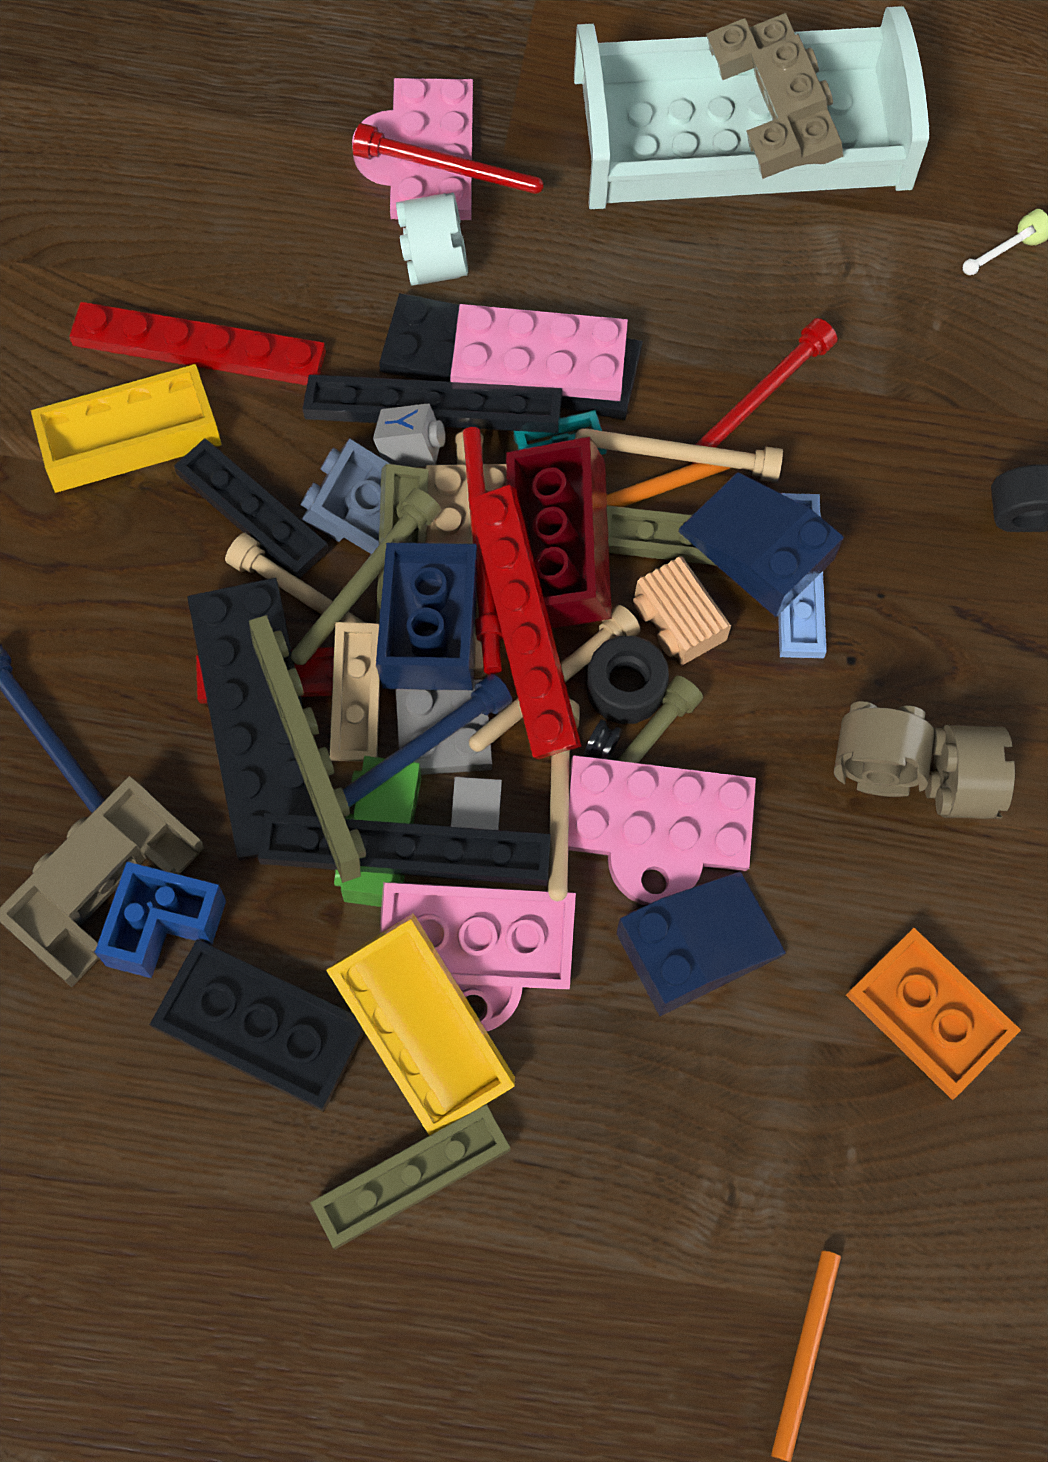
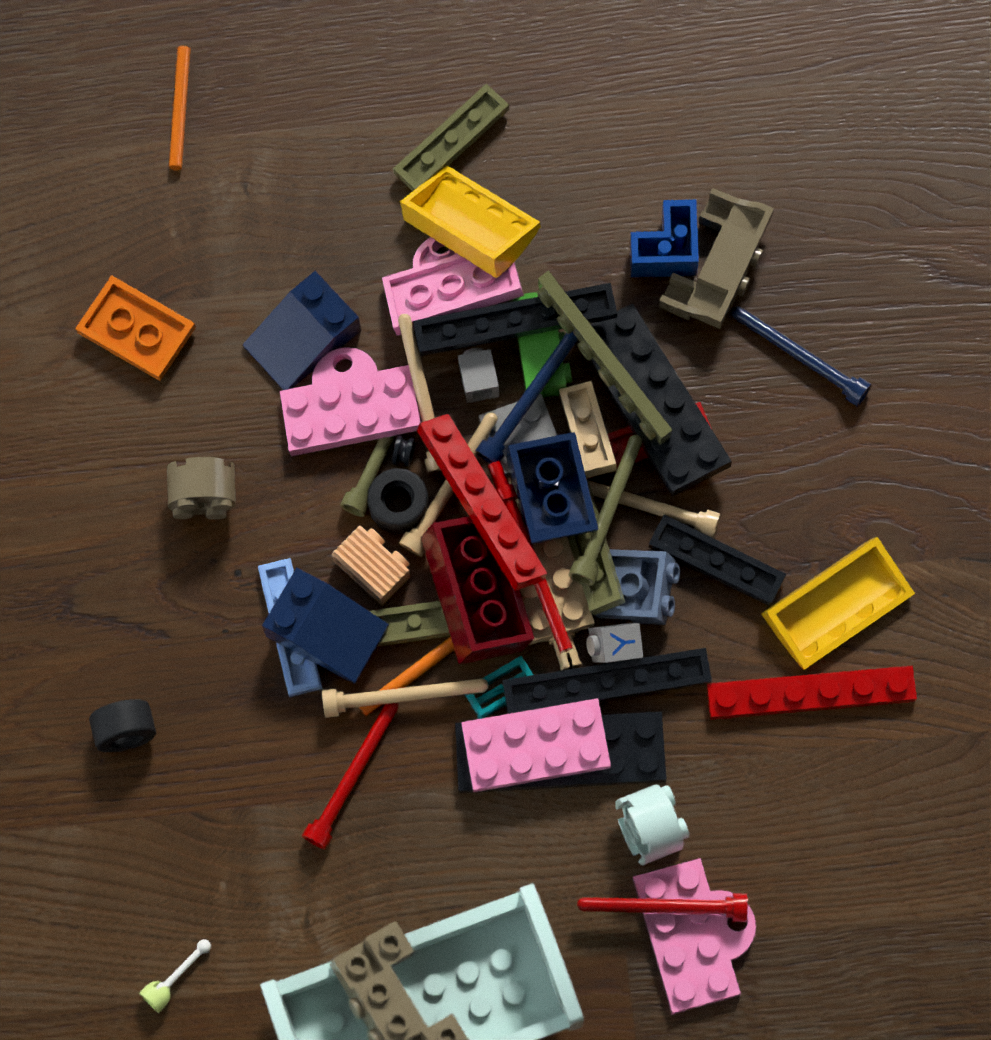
camera: 170 degrees right, 5 degrees up
black plate [149,939,365,1112] -> none
dark tan brick [925,725,1015,819] -> none

